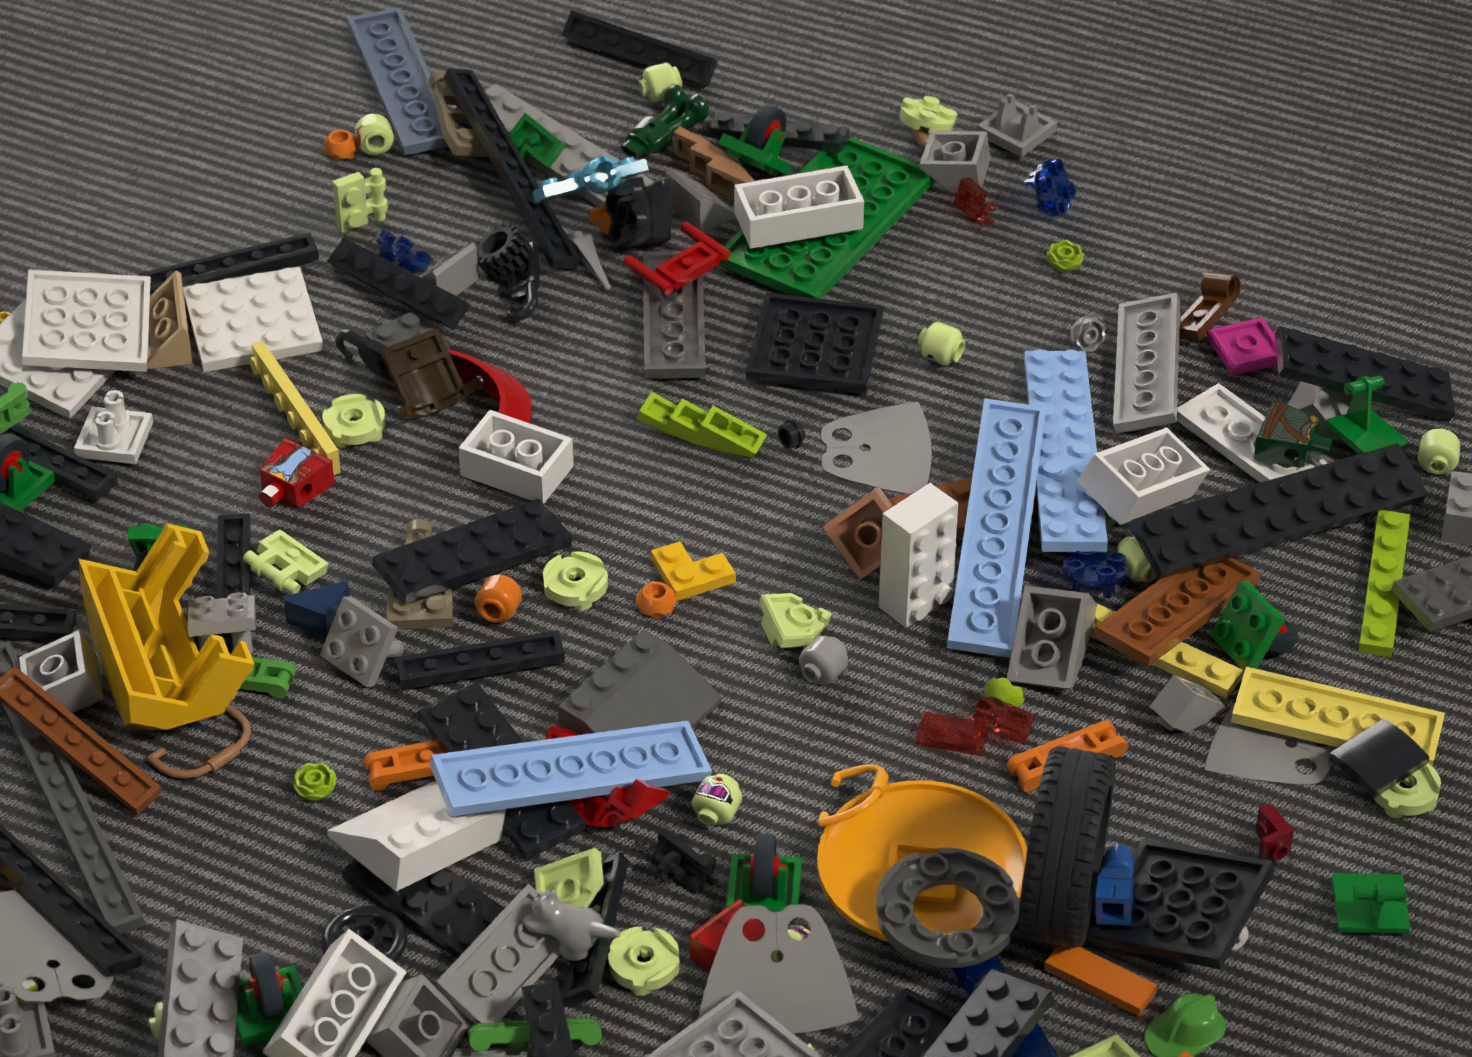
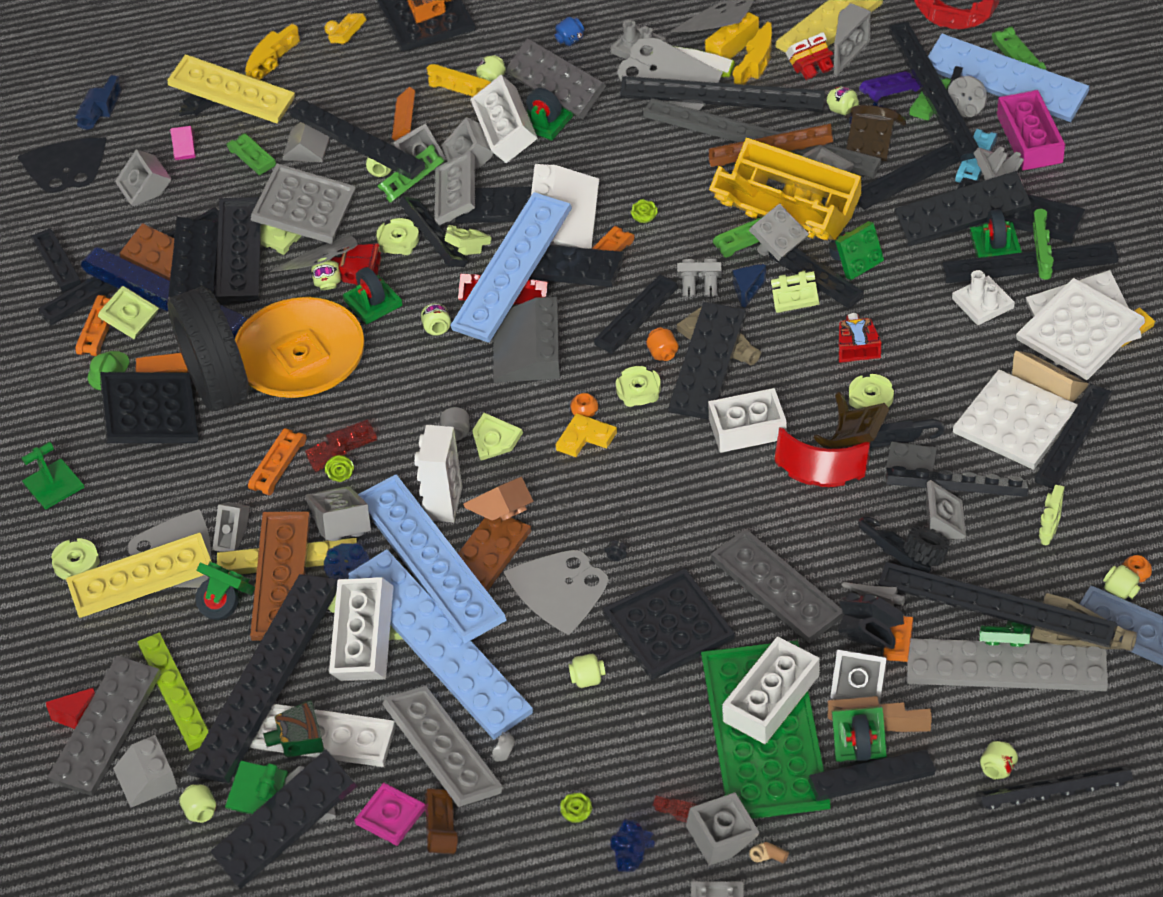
camera: 145 degrees right, 5 degrees up
medium nougat piece [147,704,251,779] -> none
light yellow plate [250,341,341,475] -> none
black plate [321,906,407,963] -> none
clear blue plate [375,229,433,273] -> none
light grey animal [523,890,620,961] -> none
medium azure plate [532,156,649,203] -> none
dark green piece [621,84,709,159] -> none
red plate [623,222,731,295] -> none
lime slope [636,392,767,458] -> none
black hips [651,829,717,894] -> none
light orange piece [818,764,889,827] -> none
dark grey plate [876,848,1020,968] -> none
yellowish green plate [899,96,957,133] -> none
blue piece [1096,844,1135,925] -> none
dark red bracket [1255,803,1294,861] -> none
black slope [1330,718,1430,798] -> none

